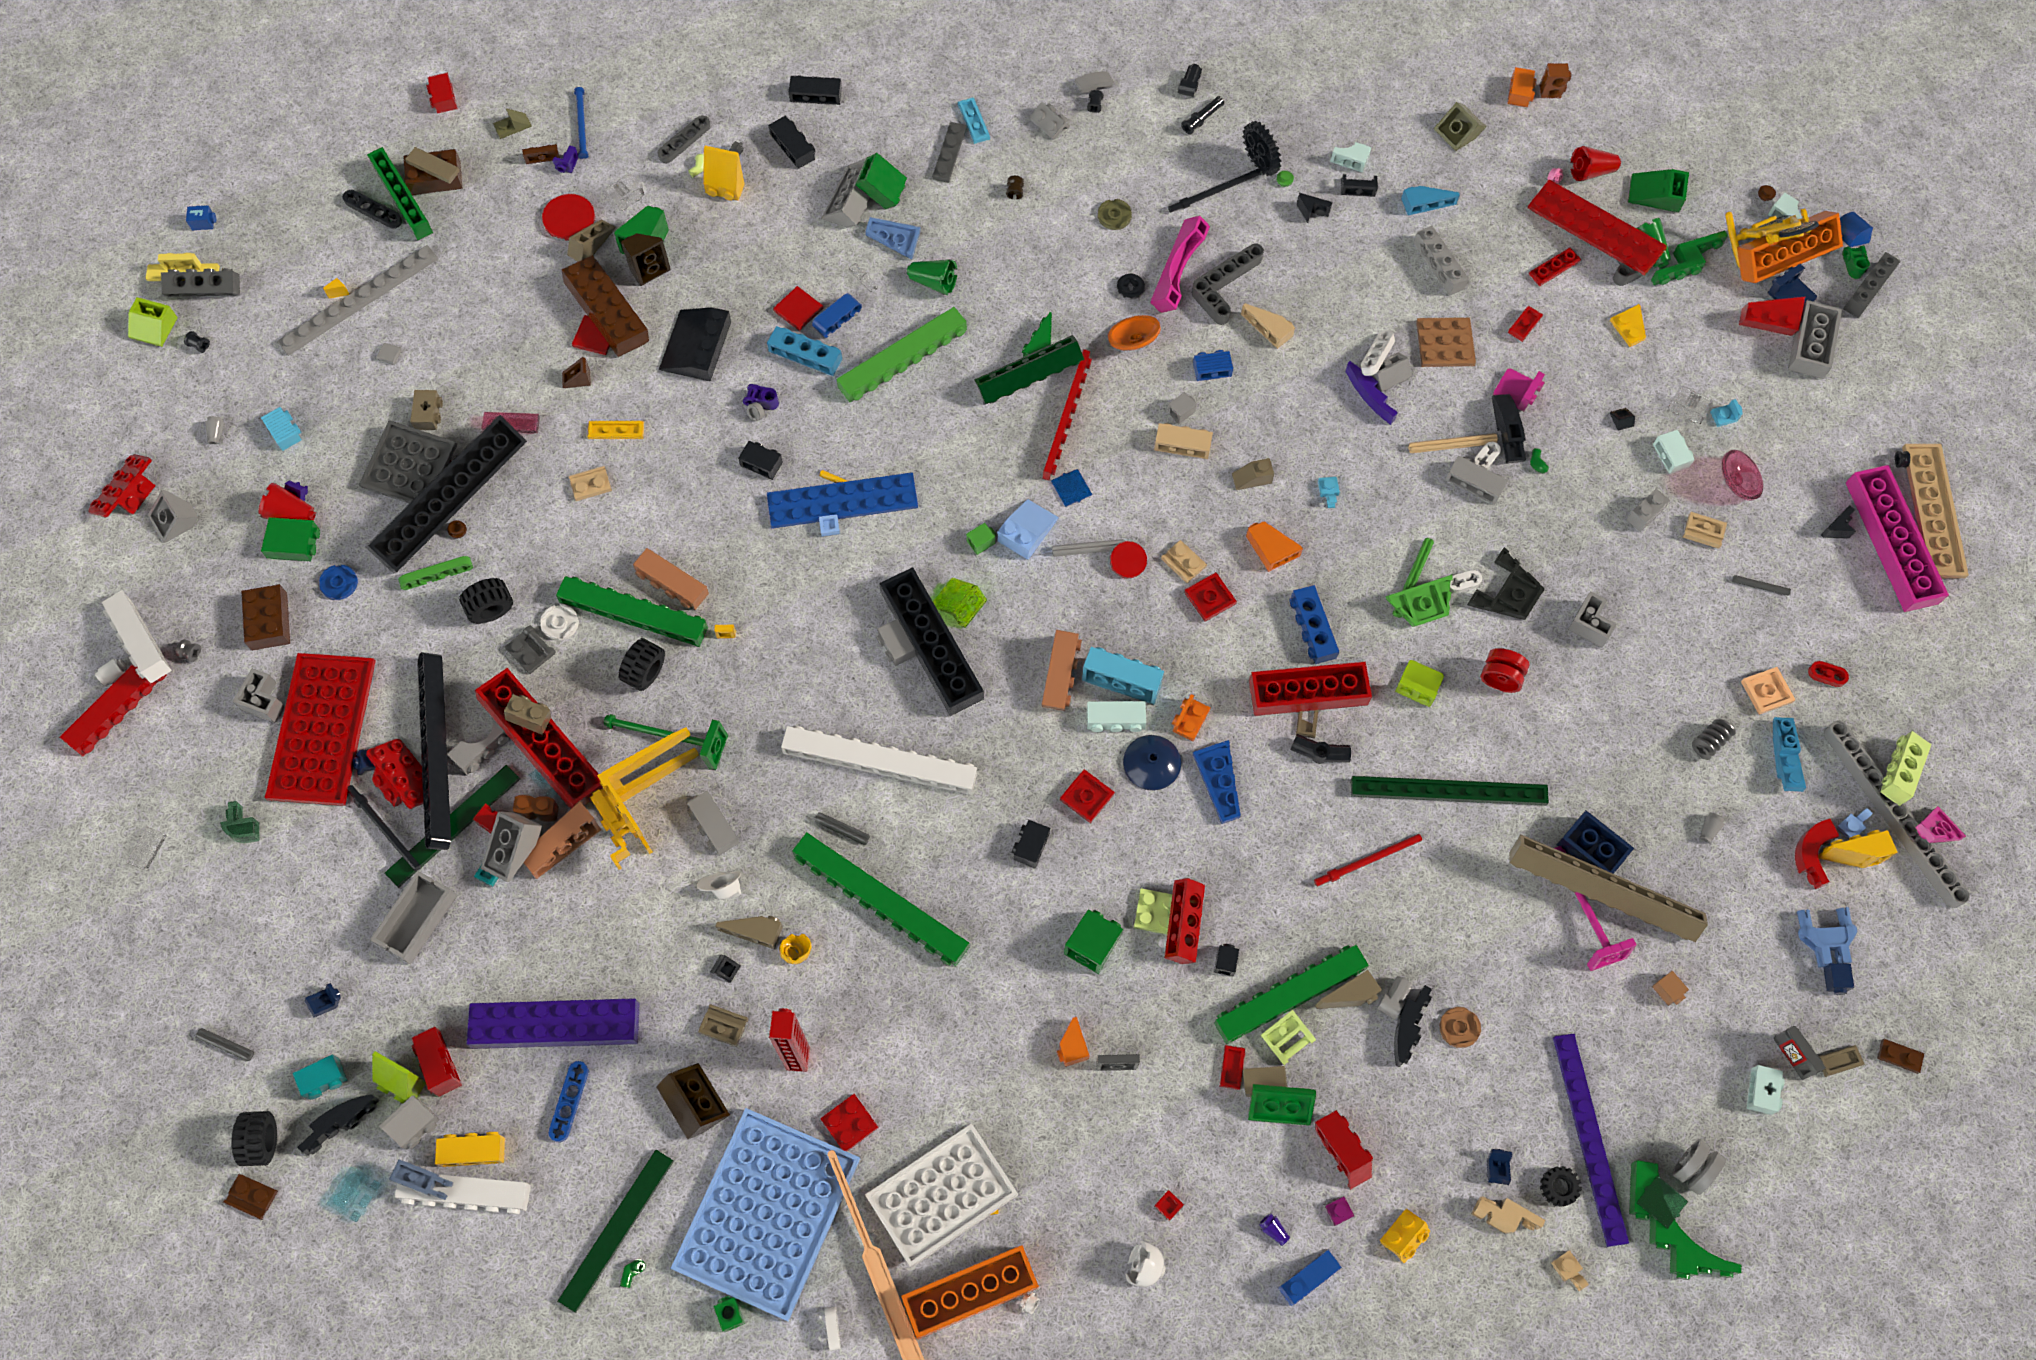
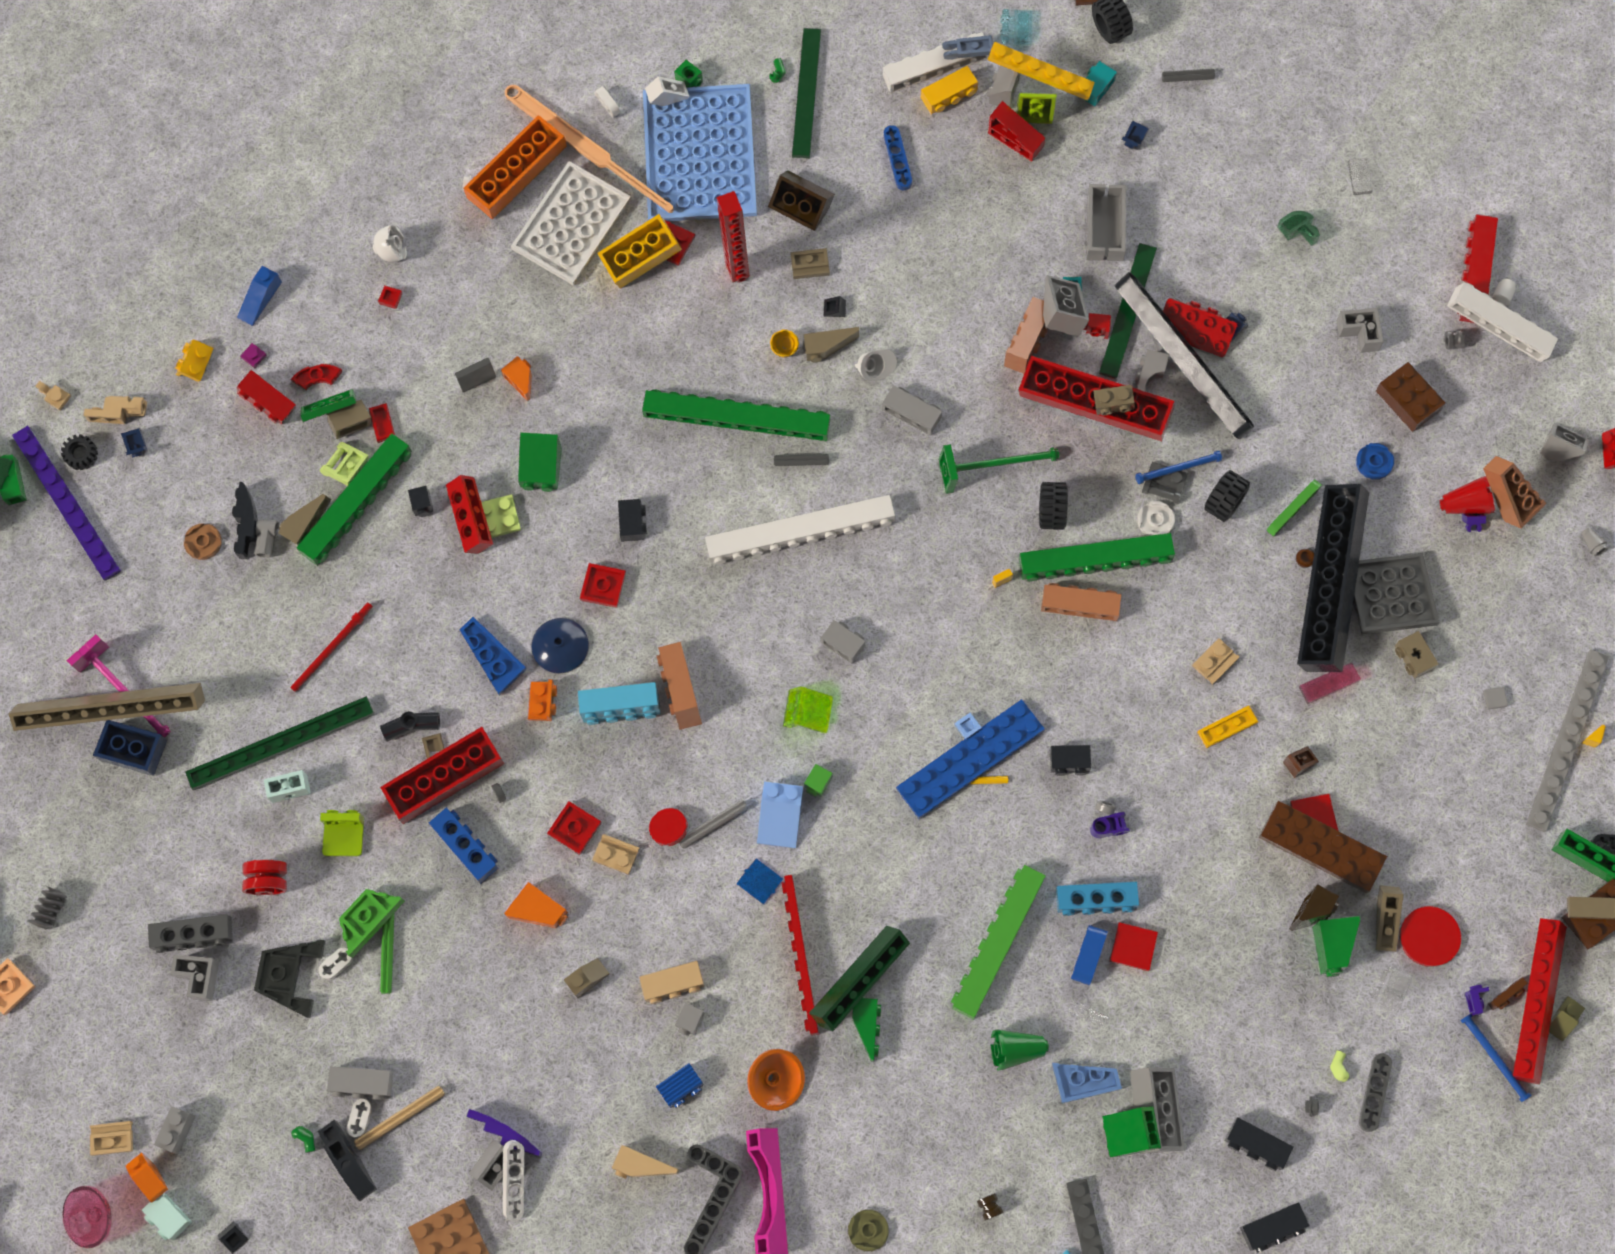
camera: 160 degrees right, 5 degrees up
medium azure brick [260,407,302,451] -> none
green brick [261,517,320,562] -> none
red plate [265,653,376,806] -> none
black slope [297,1094,380,1156] -> none
black bar [347,785,421,871] -> none
dark purple brick [466,998,640,1049] -> none
dark orange brick [513,795,559,822] -> none
yellow piece [590,727,699,870] -> none
black slope [659,307,731,382] -> none
yellow slope [703,145,745,201] -> none
black brick [879,567,984,716] -> none
light aqua brick [1087,701,1146,732] -> none
black gear [1117,274,1145,300] -> none
dark purple cone [1259,1213,1290,1246] -> none
medium azure plate [1318,477,1340,508] -> none
dark pink bracket [1493,368,1545,412] -> none
medium nougat brick [1652,971,1689,1006] -> none
light grey cone [1699,812,1725,843] -> none
dark grey bar [1732,575,1791,596] -> none
none -> orange slope [125,1152,168,1203]
none -> dark grey brick [148,914,233,953]
none -> light aqua brick [264,770,311,803]
none -> red tile [290,364,343,390]
none -> dark grey tile [491,783,506,803]
none -> yellow brick [597,214,682,289]
none -> white slope [645,76,689,106]
none -> yellow plate [987,42,1095,100]
none -> blue bar [1135,450,1222,484]
none -> nougat wedge [1483,456,1546,528]
none -> red brick [1513,918,1567,1085]

